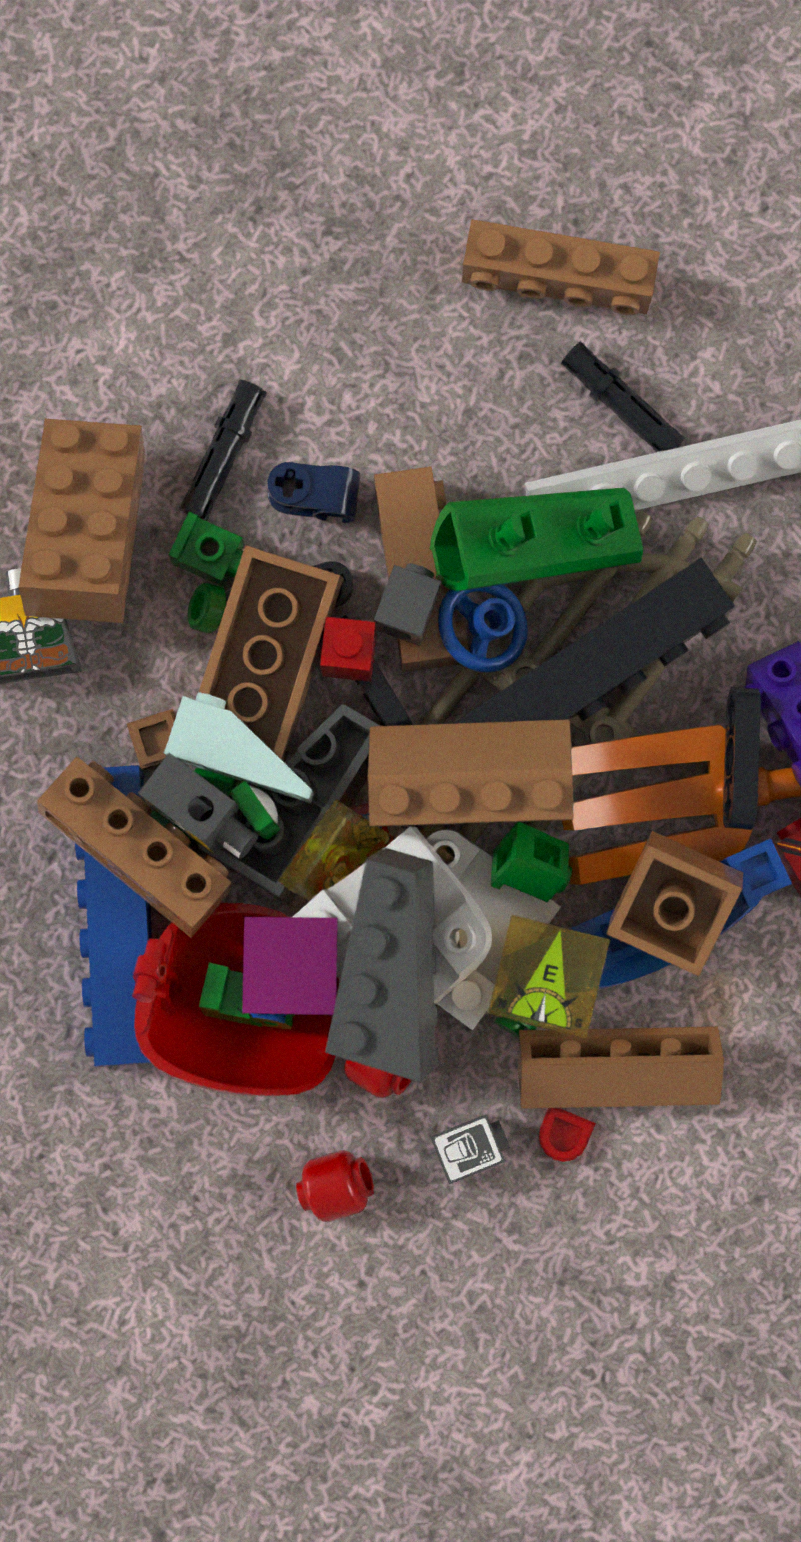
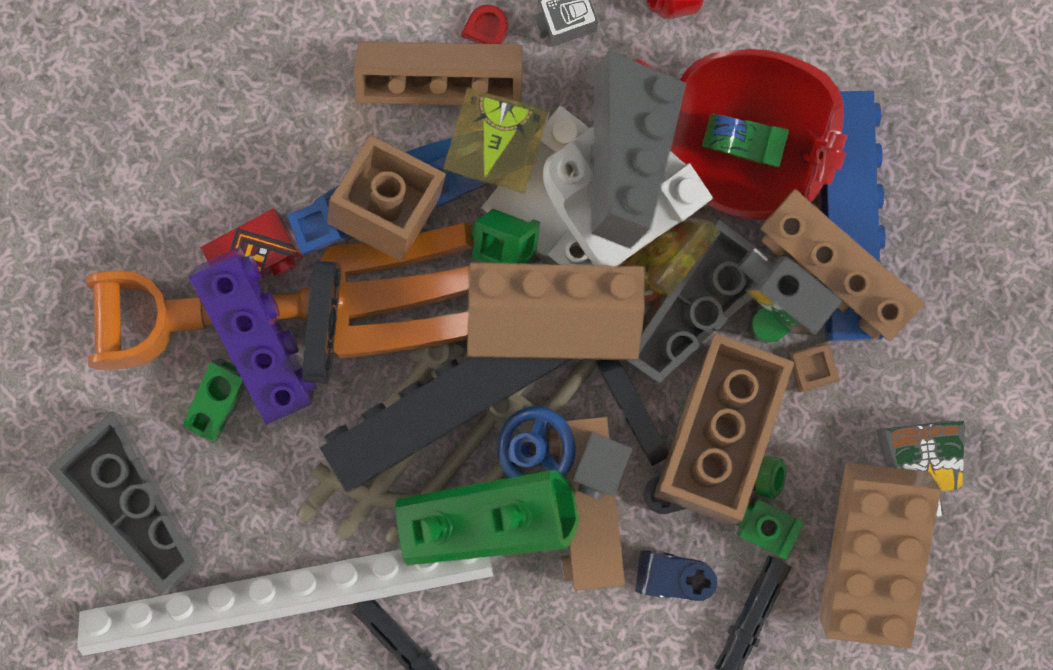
camera: 175 degrees left, 5 degrees up
light aqua slope [164,692,314,803] -> none
green tile [231,781,281,840] -> none
magenta sticker [242,917,338,1015] -> none
red brick [320,617,377,682] -> none

